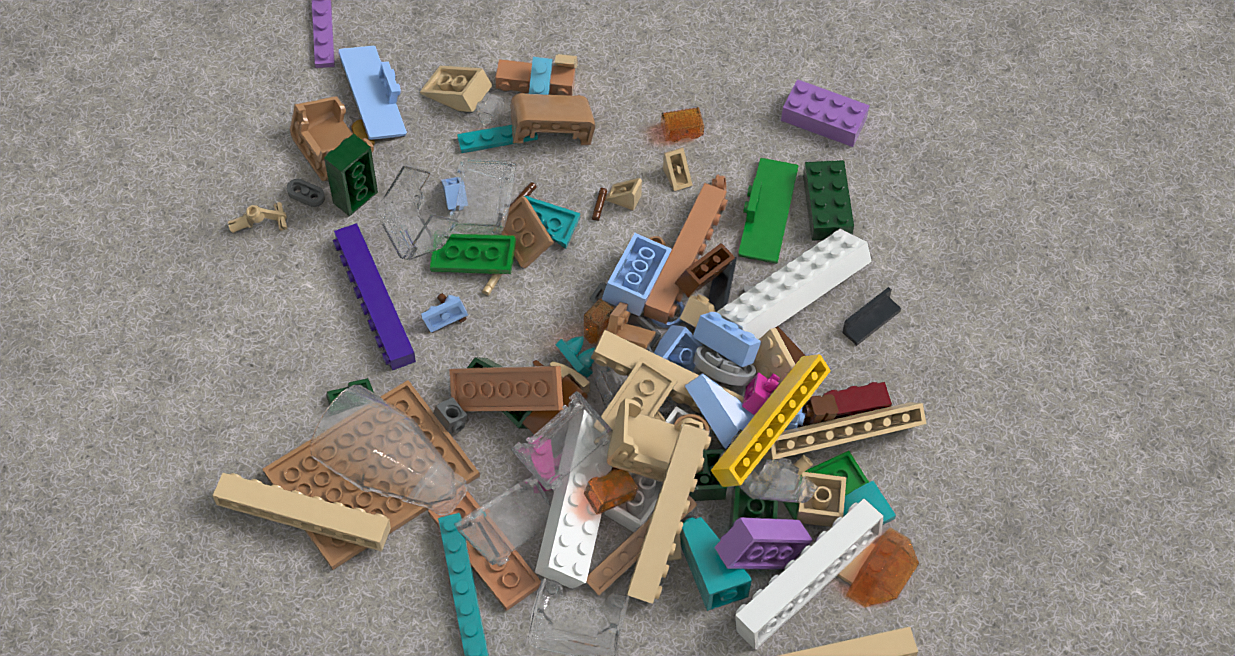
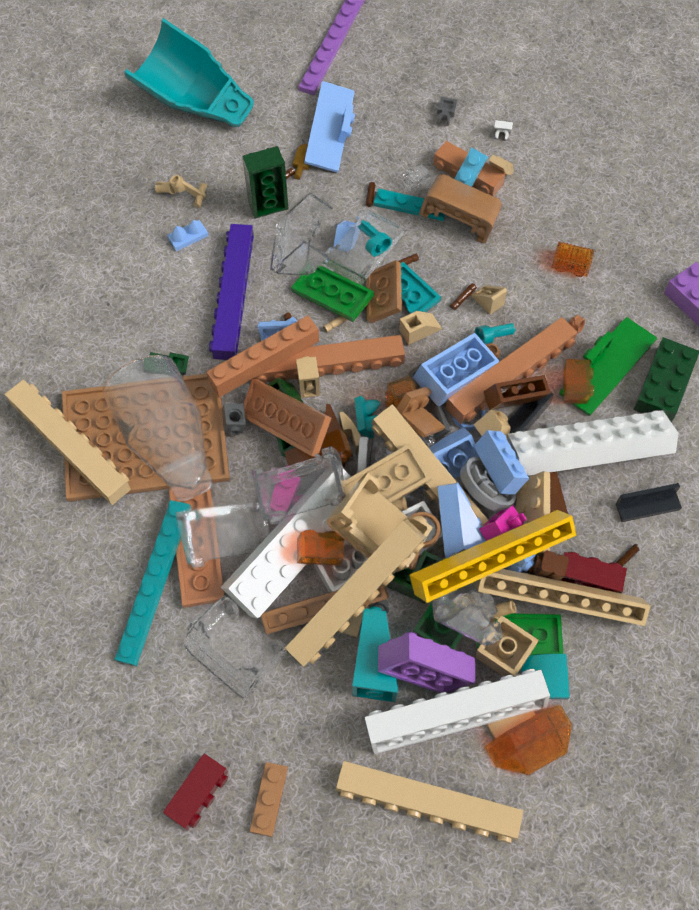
camera: 30 degrees right, 5 degrees up
dark grey plate [287,179,325,207] -> none
medium nougat windscreen [290,96,374,181] -> none
tan slope [420,66,492,112] -> none
tan slope [663,148,693,191] -> none
none -> teal windscreen [124,18,254,127]
none -> light blue tile [167,220,208,251]
none -> nougat brick [207,315,319,398]
none -> nougat brick [251,335,405,383]
none -> tan slope [296,356,320,398]
none -> light grey tile [357,437,368,473]
none -> teal piece [358,220,392,257]
none -> reddish brown piece [365,182,376,207]
none -> tan slope [399,311,442,345]
none -> flat silver plate [437,97,458,126]
none -> teal piece [475,323,515,345]
none -> white tile [494,120,513,140]
none -> clear orange brick [563,359,594,404]
none -> reddish brown piece [616,544,640,567]

